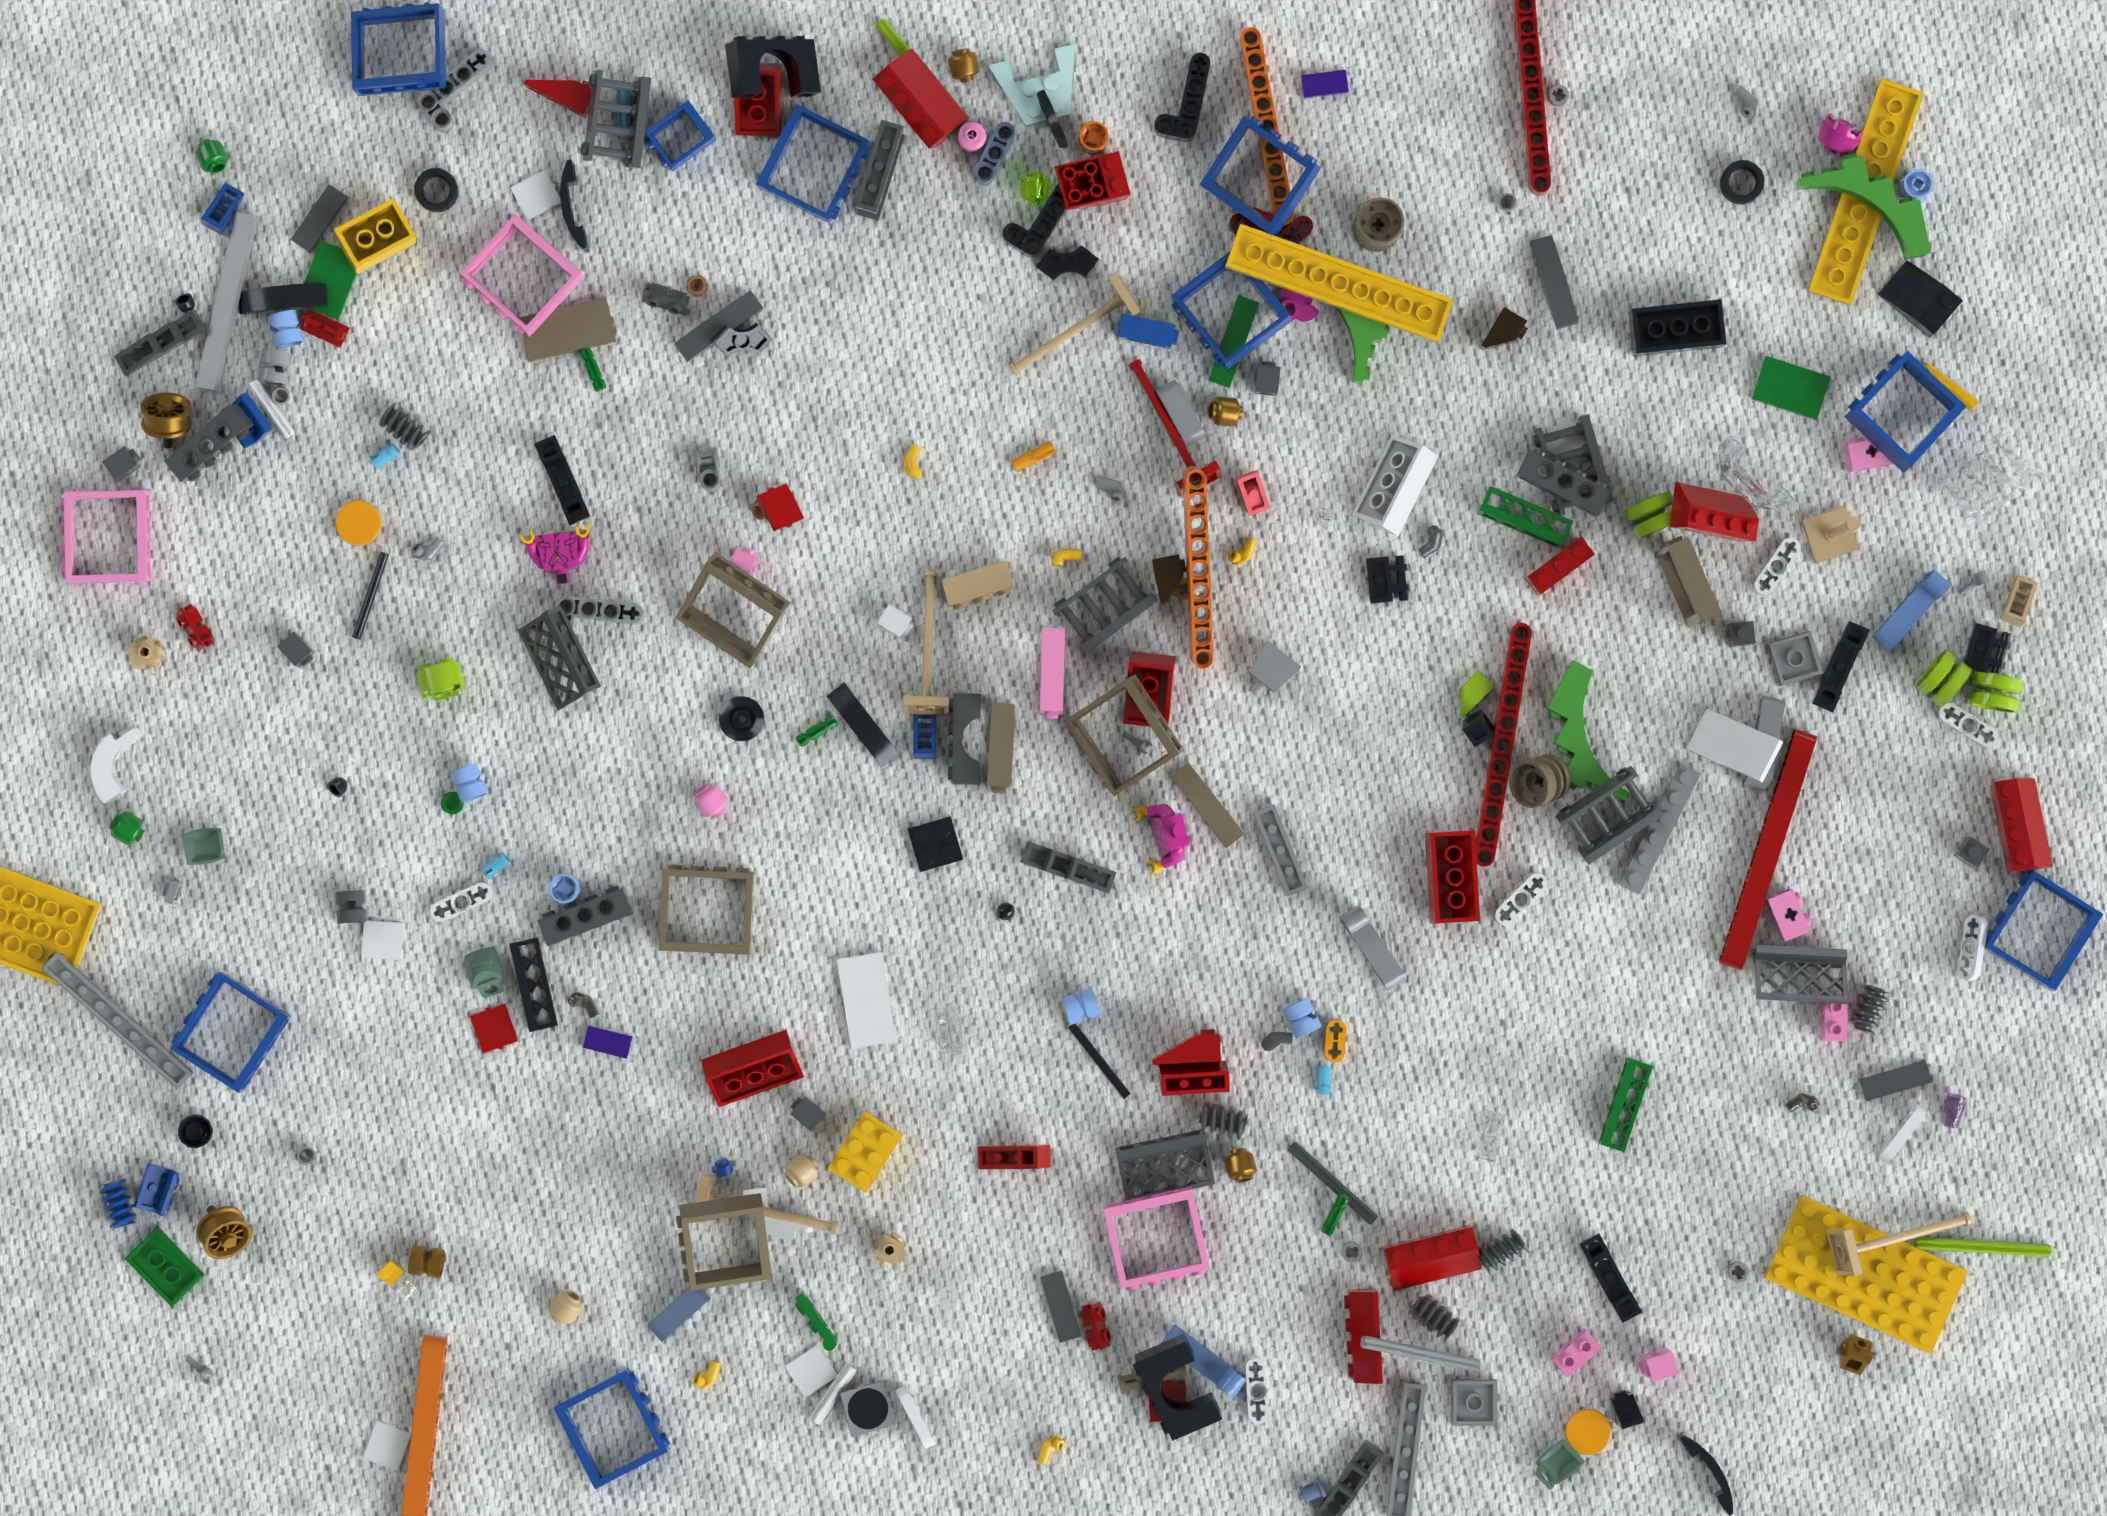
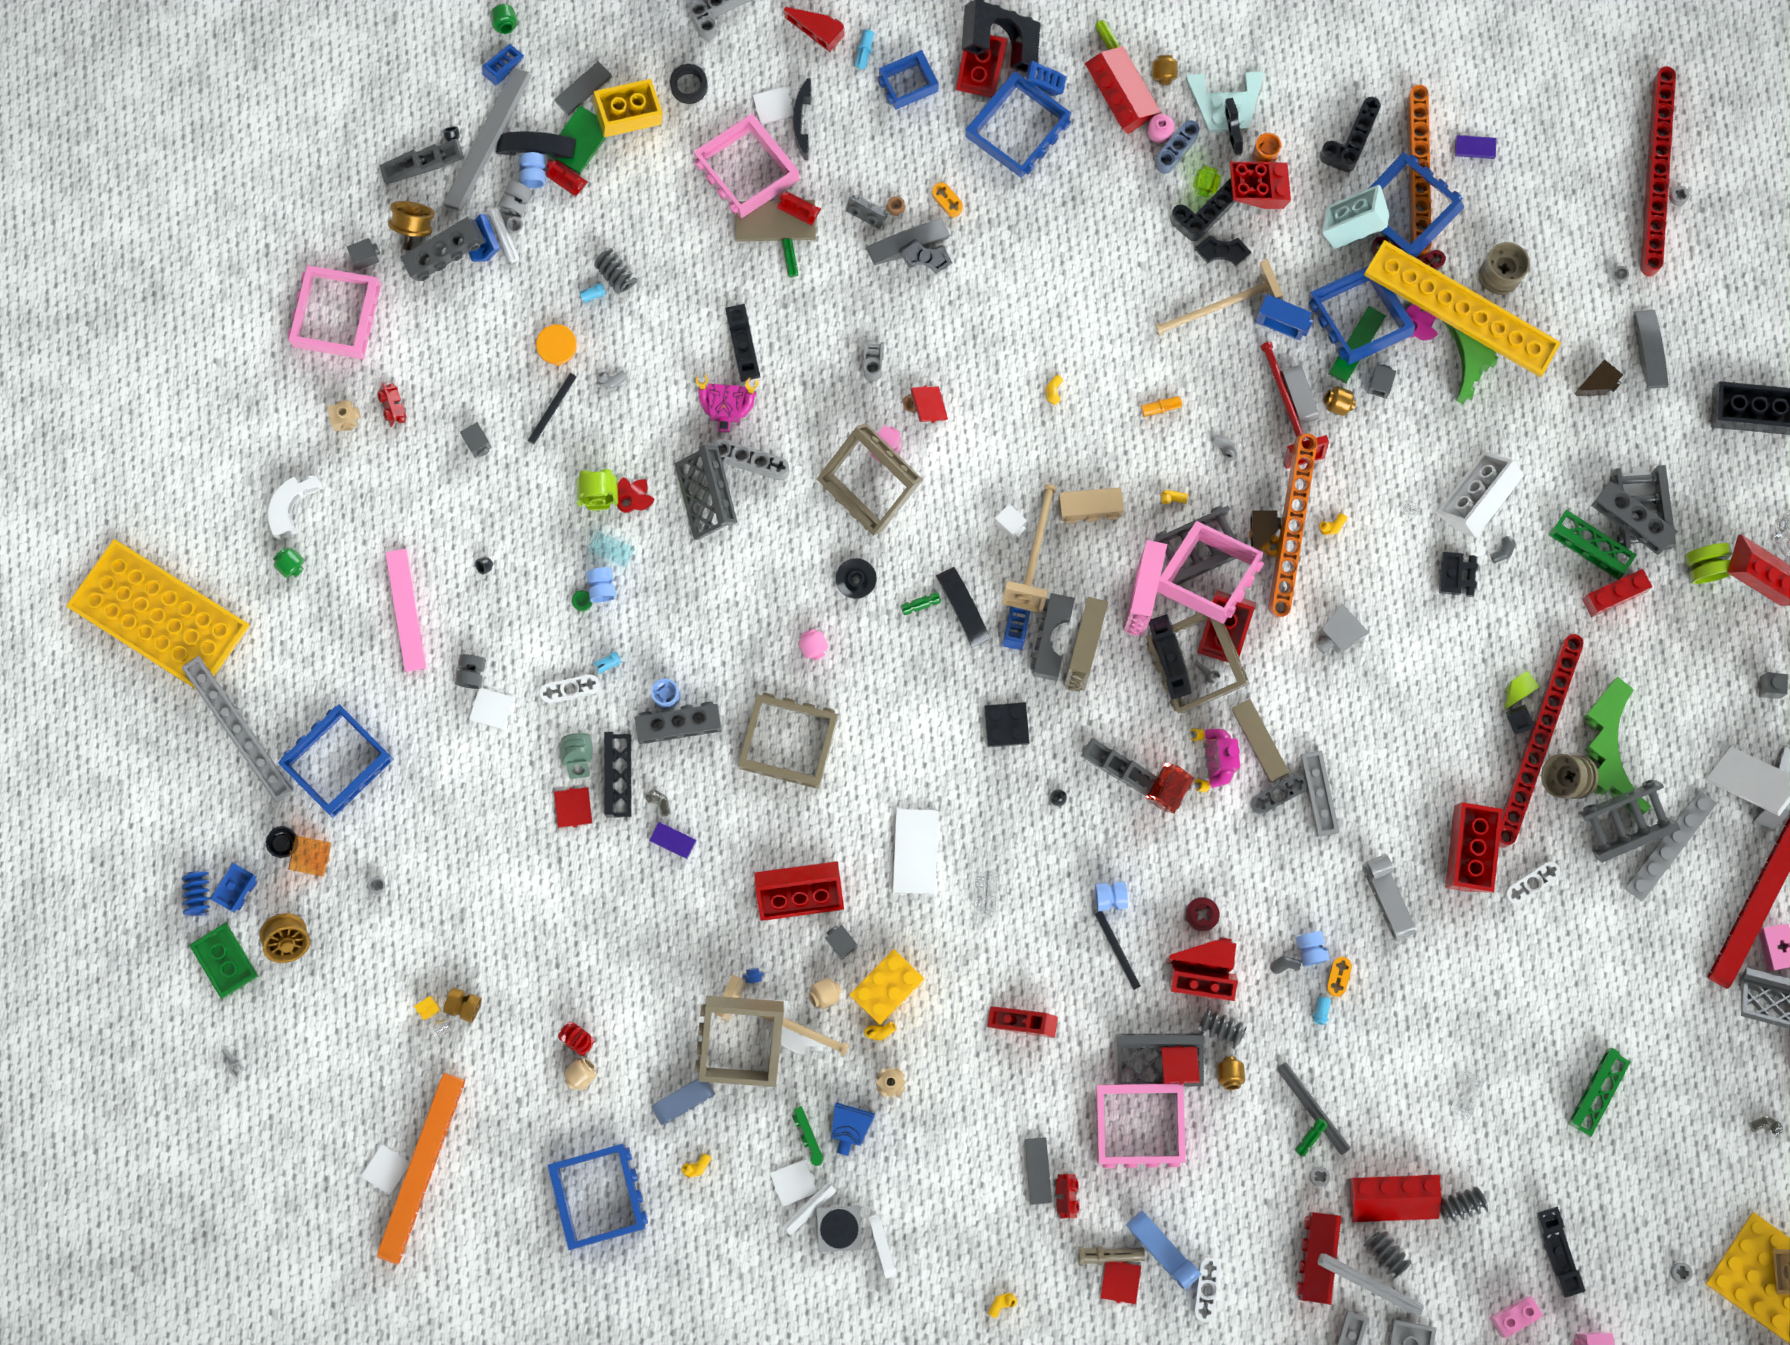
camera: 10 degrees right, 10 degrees down
light grey plate [163,880,183,904] -> none
sand green piece [182,828,226,865] -> none
dark grey fence [580,70,651,169] -> none
dark grey fence [855,120,905,221] -> none
black arch [1133,1333,1222,1441] -> none
coral slope [1236,470,1270,516] -> none
dark tan window [1656,536,1721,628] -> none
none -> clear orange piece [288,835,331,877]
none -> bright pink tile [385,549,426,672]
none -> red gear [558,1021,595,1056]
none -> clear light blue tile [589,532,635,568]
none -> red plate [617,477,655,513]
none -> red hinge [777,191,821,226]
none -> blue torso [831,1102,875,1156]
none -> yellow arm [864,1021,897,1041]
none -> light orange beam [932,182,963,217]
none -> blue slope [1026,61,1066,96]
none -> clear red brick [1145,762,1194,814]
none -> black slope [1149,614,1192,700]
none -> bright pink window [1157,521,1264,624]
none -> red piece [1161,1045,1200,1085]
none -> dark red gear [1186,897,1220,931]
none -> dark grey beam [1251,775,1307,814]
none -> light aqua slope [1322,185,1389,249]

